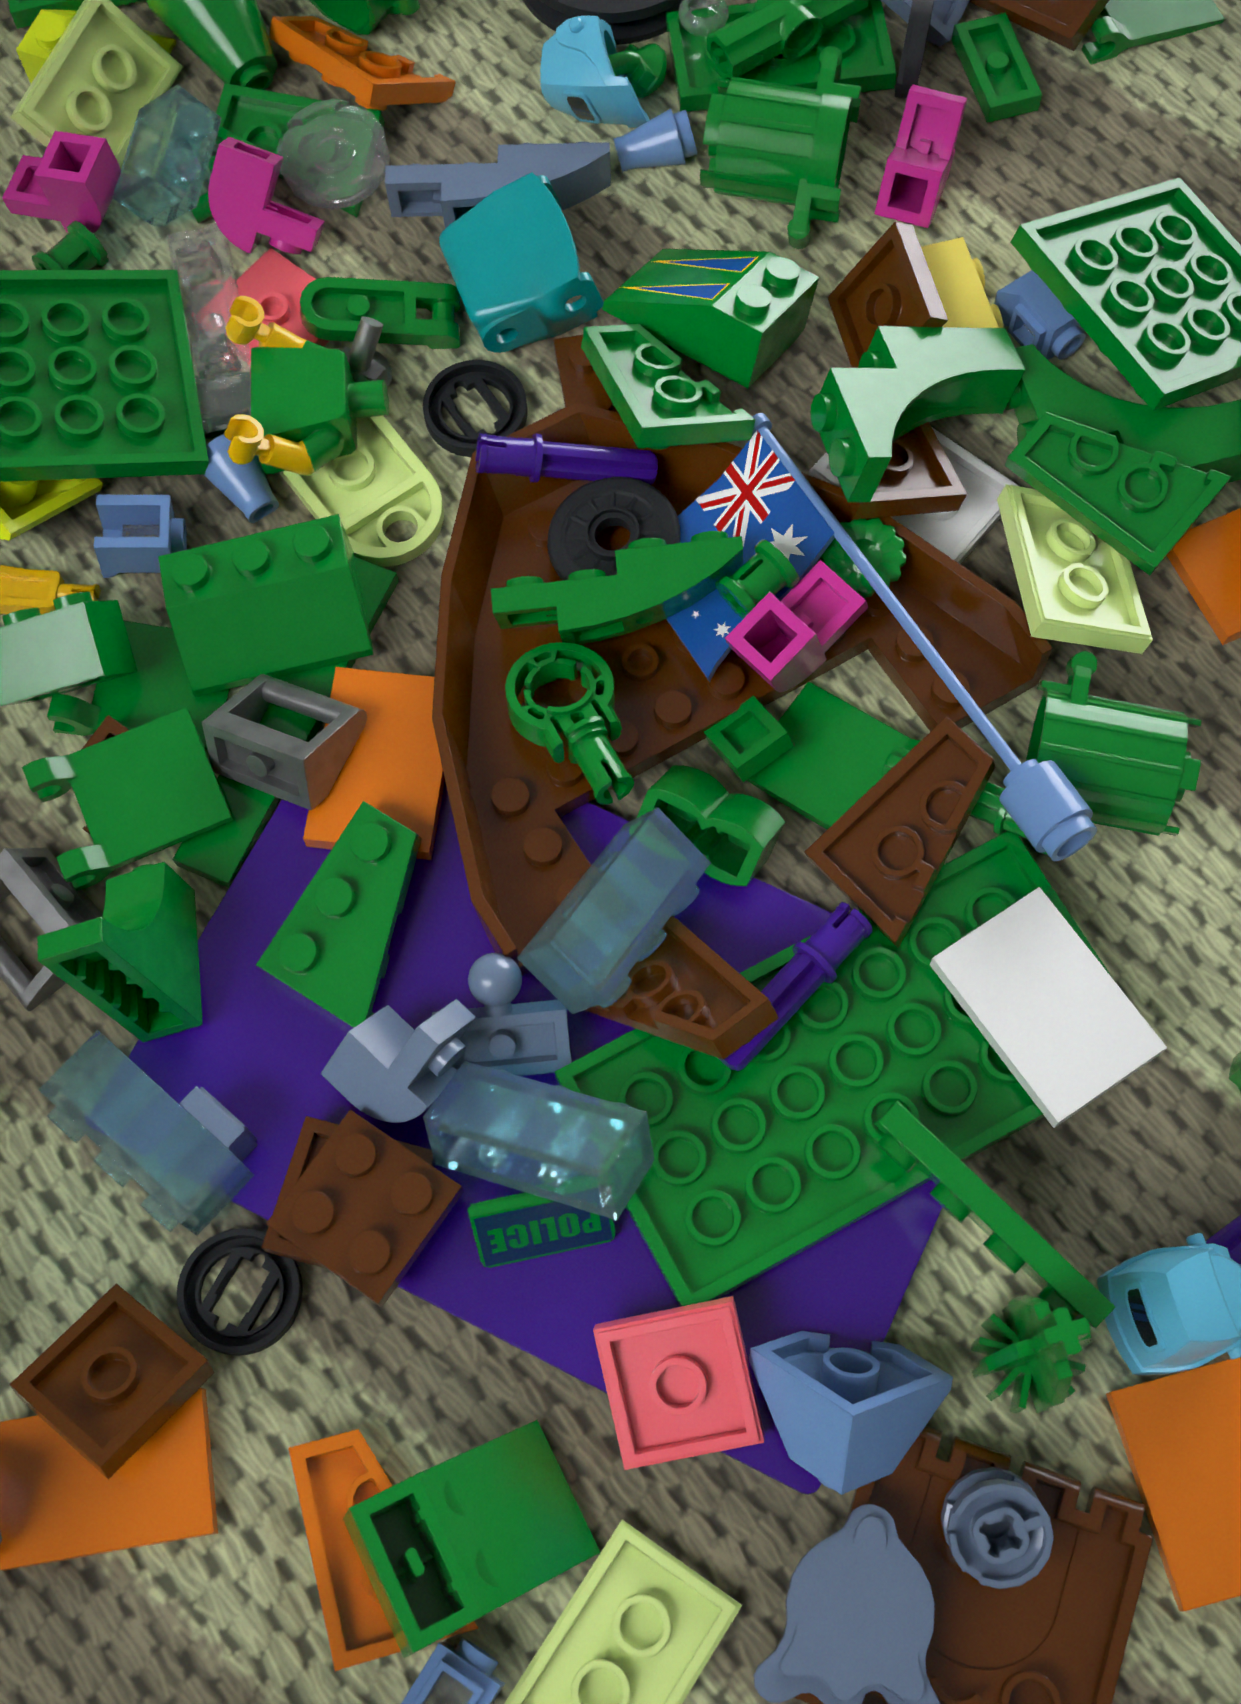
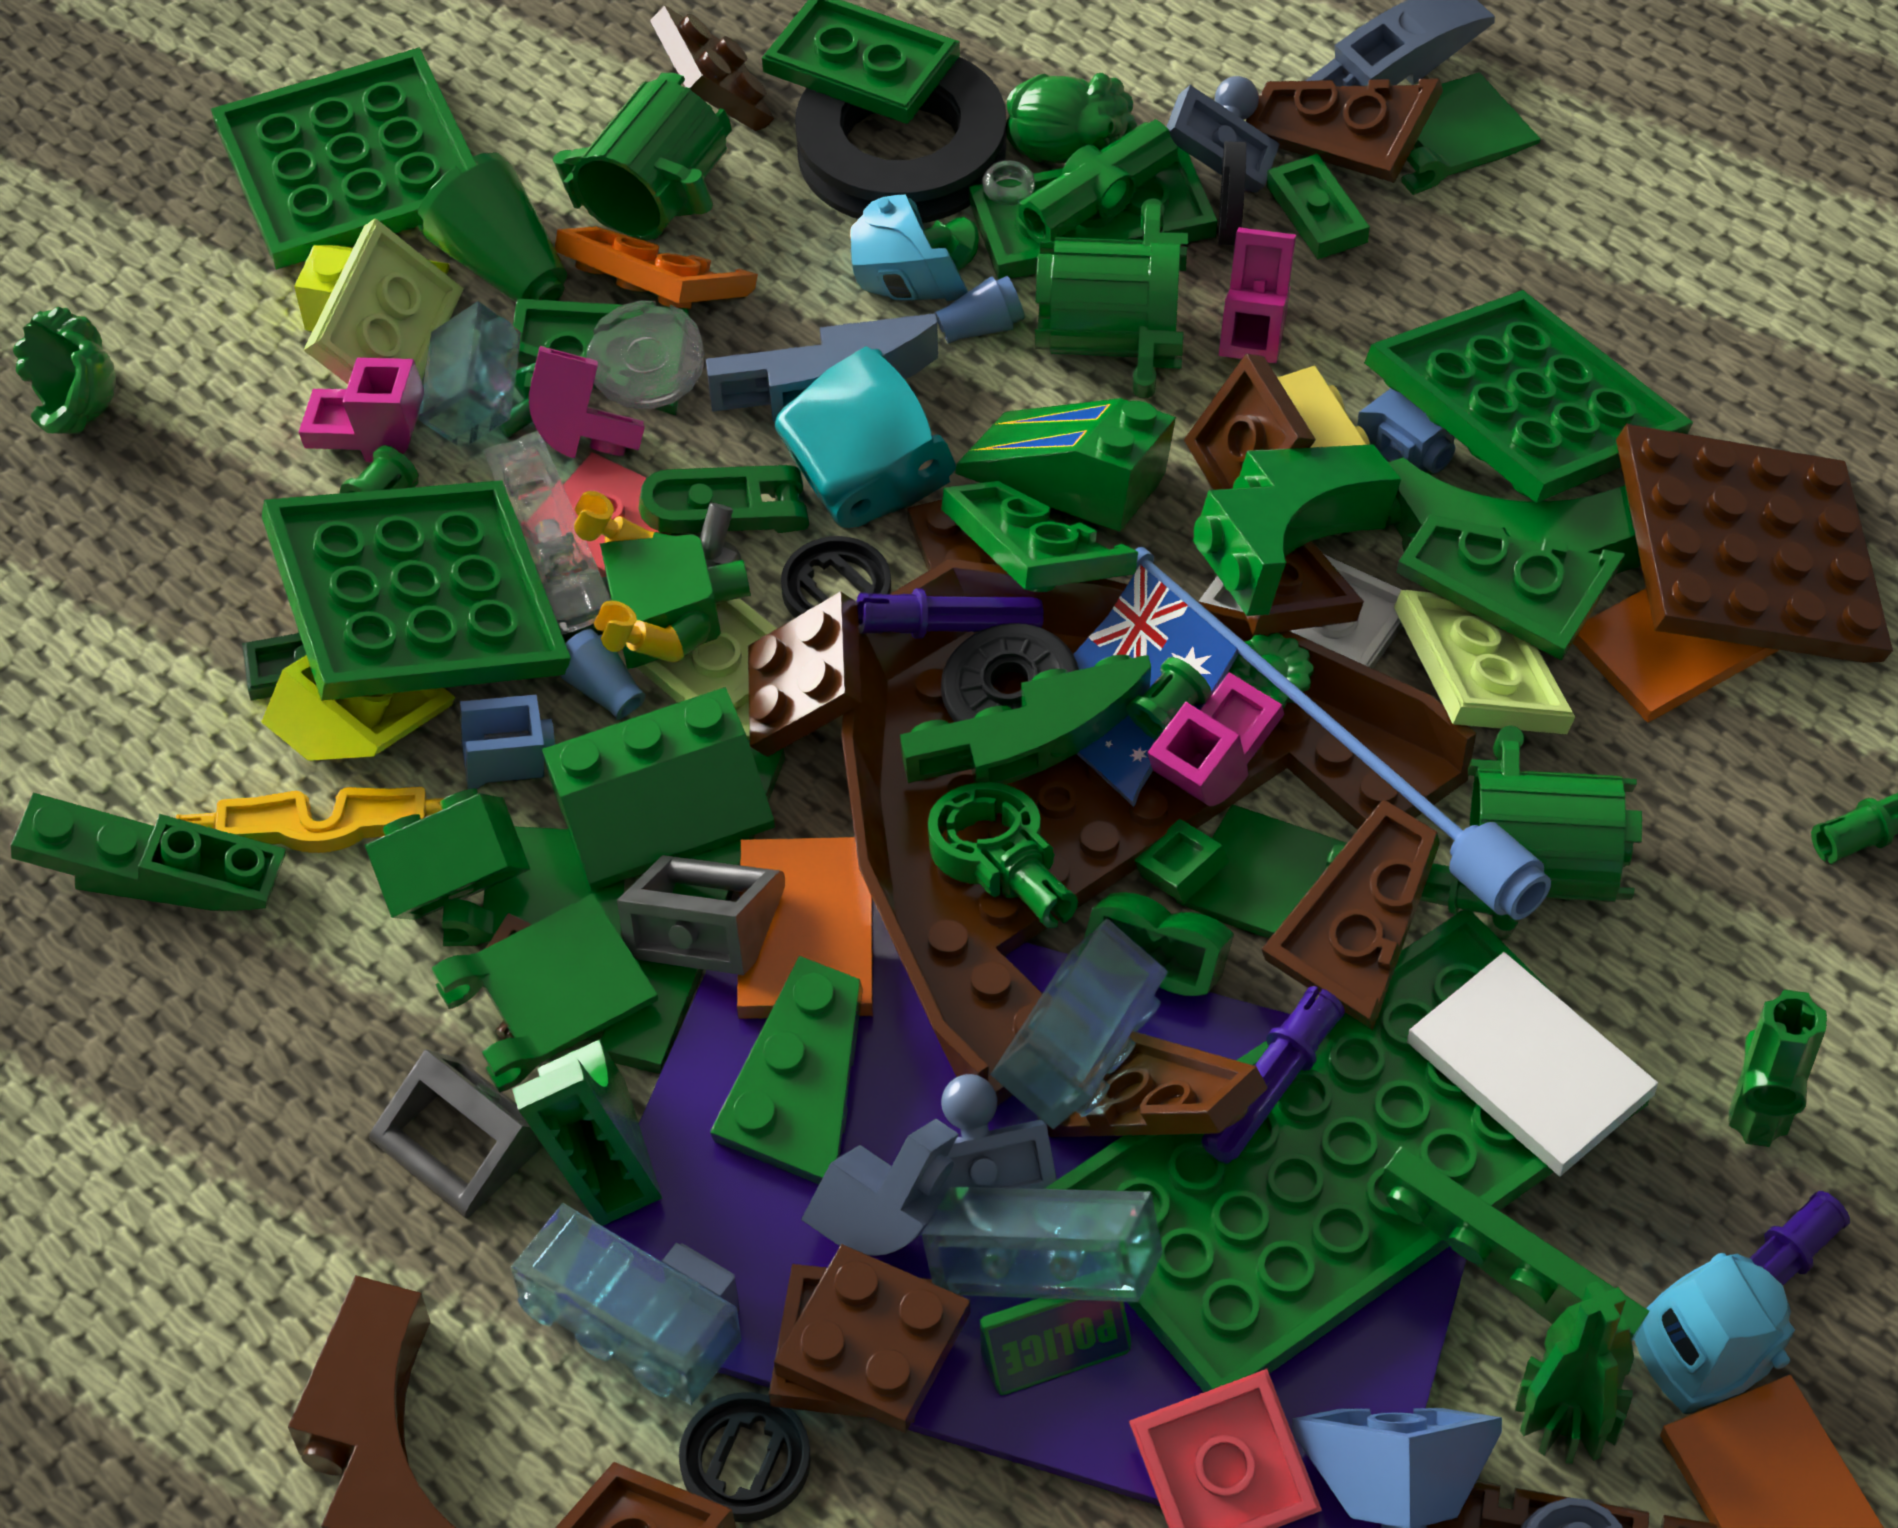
camera: 10 degrees left, 15 degrees down
none -> reddish brown plate [748,591,862,757]

